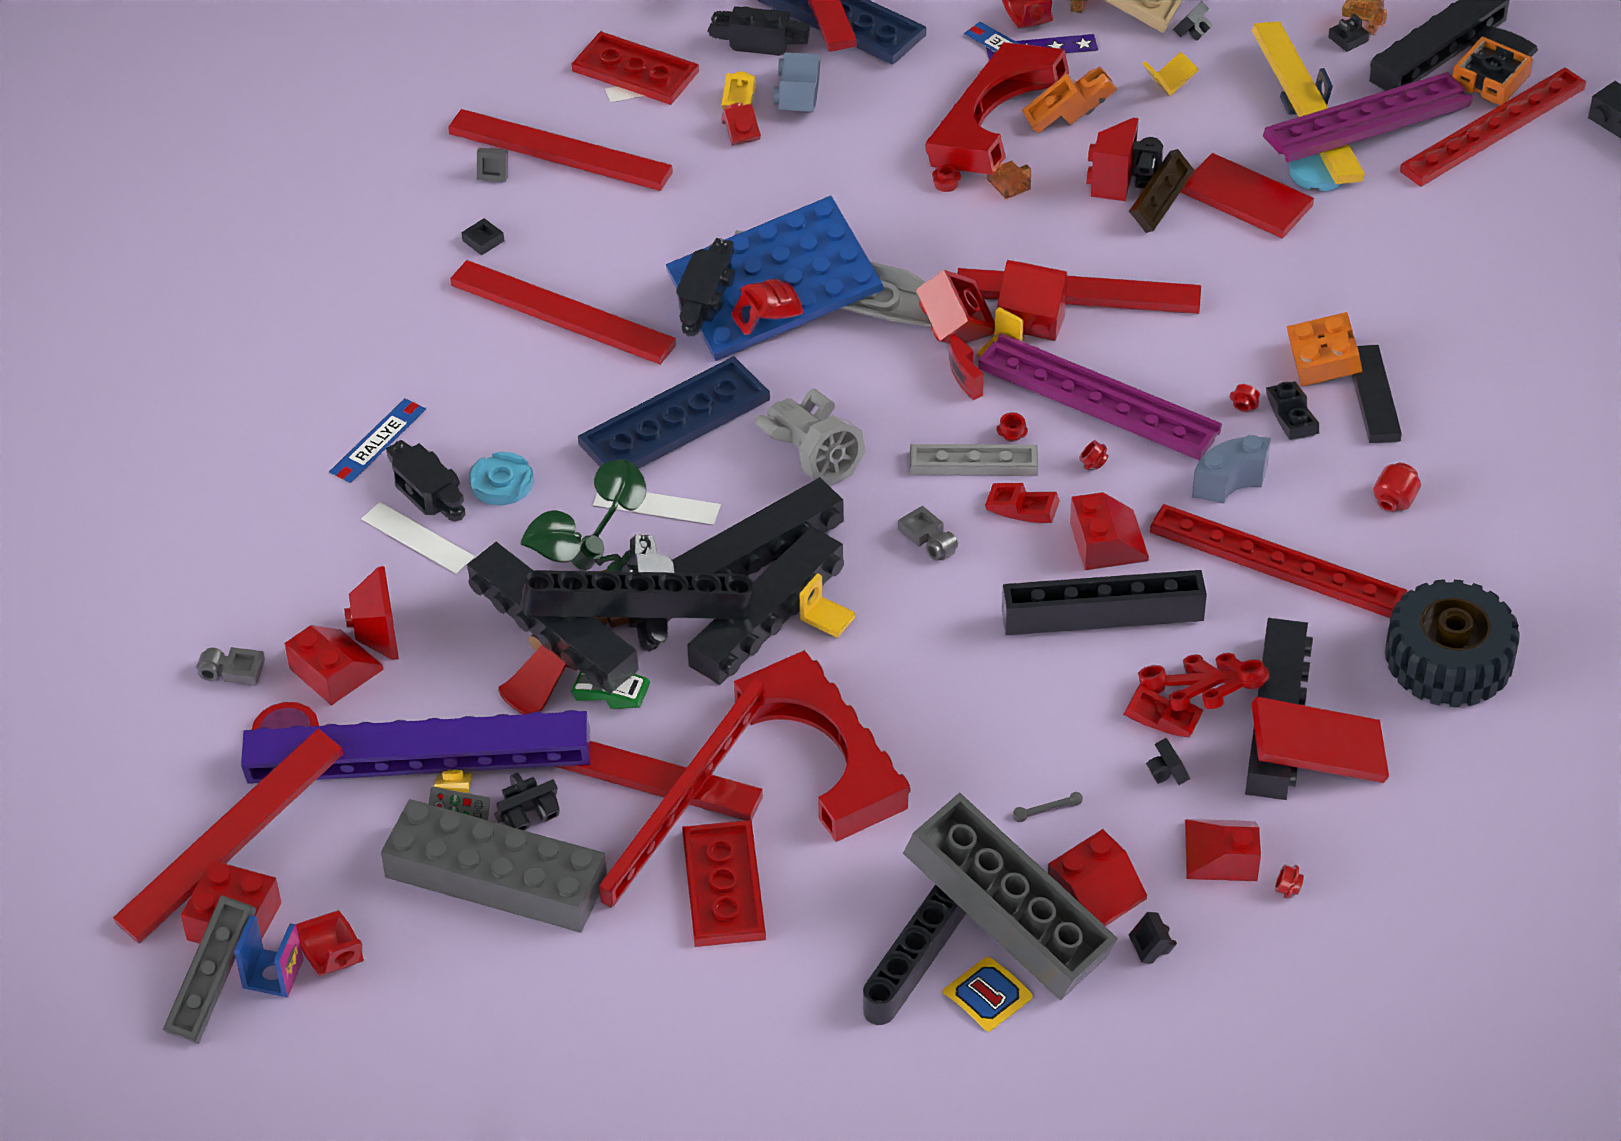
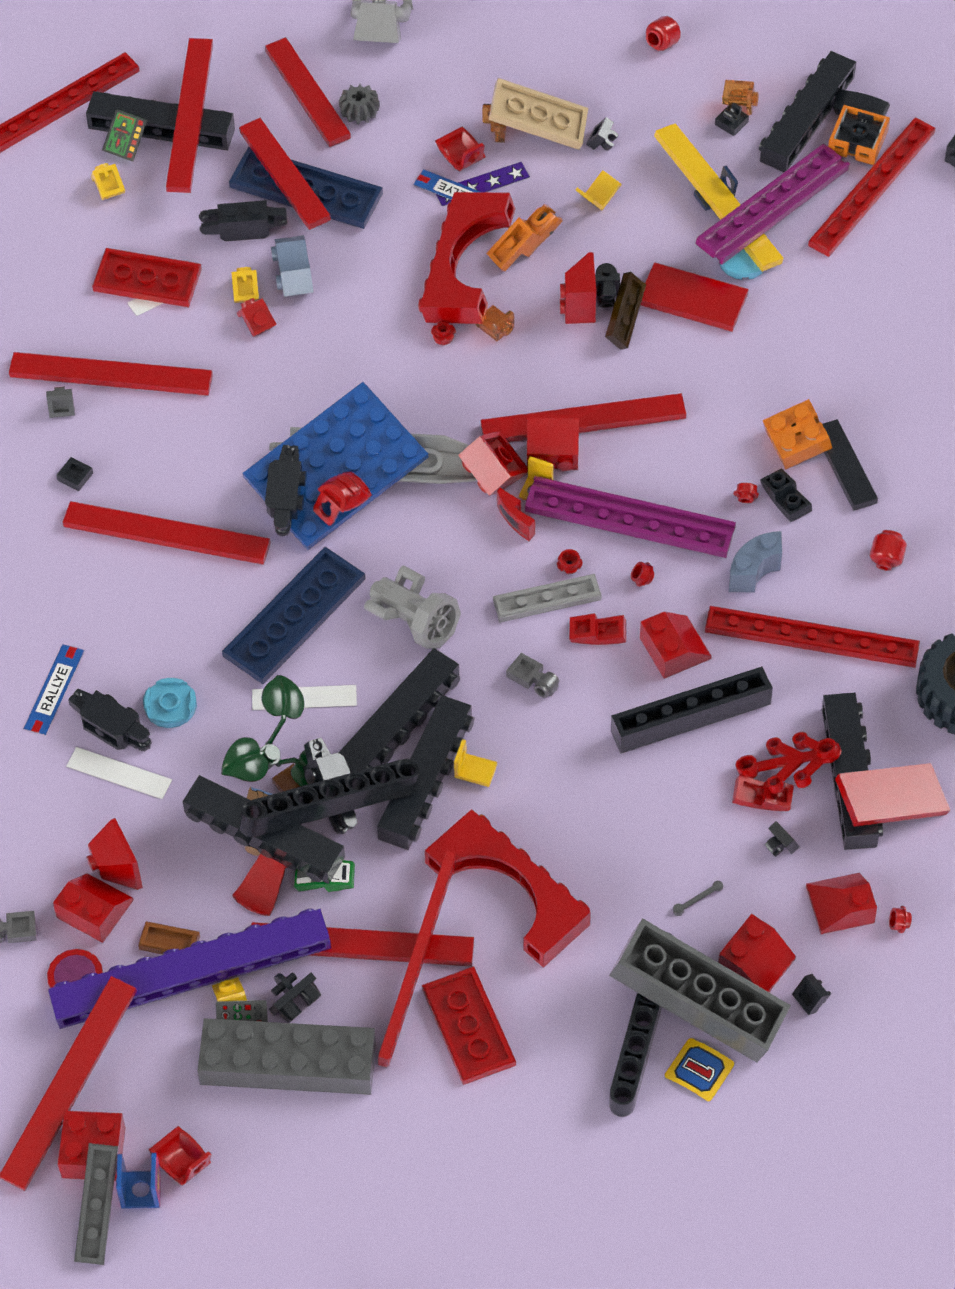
camera: 15 degrees left, 10 degrees up
none -> dark orange tile [138,921,200,955]

